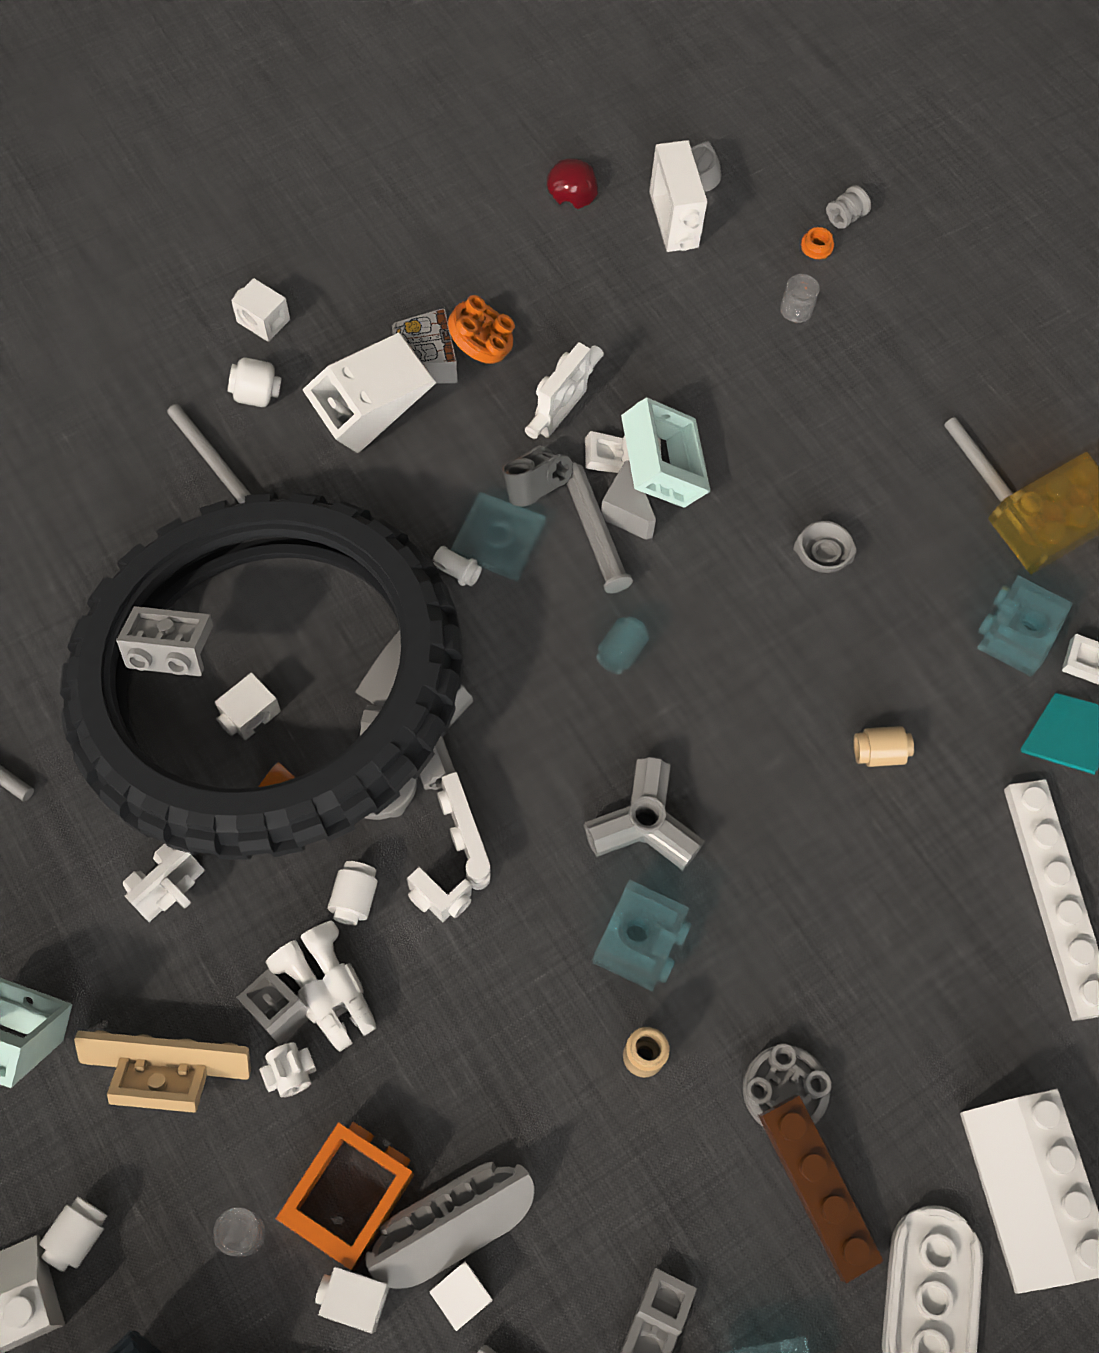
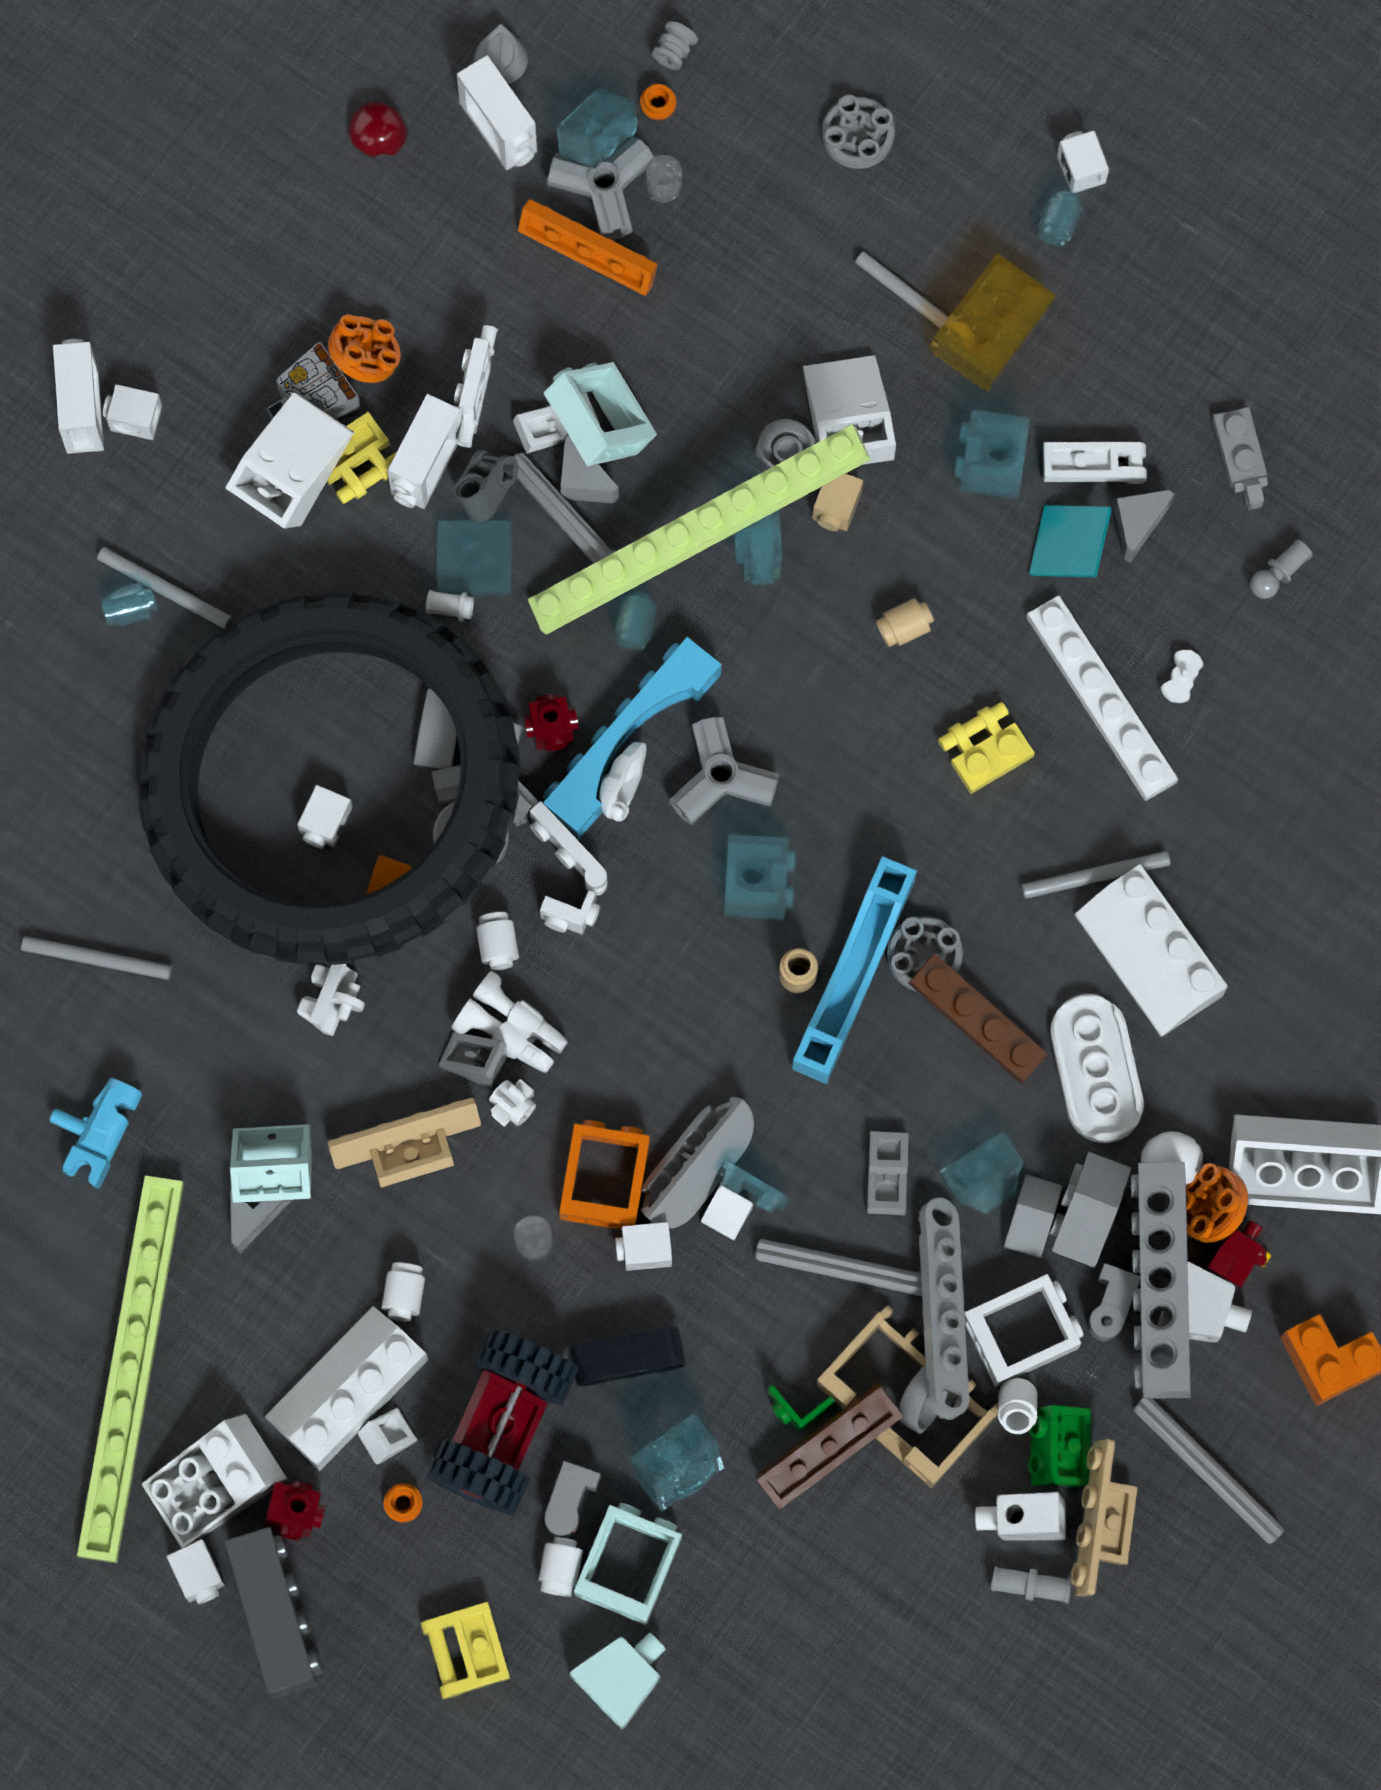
camera: 20 degrees left, 10 degrees up
light grey bracket [117,606,213,676] -> none
white head [228,358,281,407] -> none
none -> white window [53,339,104,454]
none -> clear light blue brick [100,583,158,628]
none -> light yellow plate [326,412,397,505]
none -> white window [388,394,462,509]
none -> orange plate [518,199,658,296]
none -> dark red brick [523,694,579,751]
none -> yellowish green plate [528,424,871,635]
none -> medium azure arch [542,637,722,840]
none -> light grey piece [547,136,655,240]
none -> clear light blue brick [557,88,638,169]
none -> white arm [599,742,646,822]
none -> clear light blue plate [717,1160,790,1214]
none -> clear light blue brick [734,509,782,585]
none -> medium azure arch [792,856,917,1084]
none -> white slope [803,355,896,465]
none -> tan brick [813,474,864,531]
none -> light grey tile [822,95,895,169]
none -> light yellow plate [938,702,1035,794]
none -> light grey bar [1021,851,1170,899]

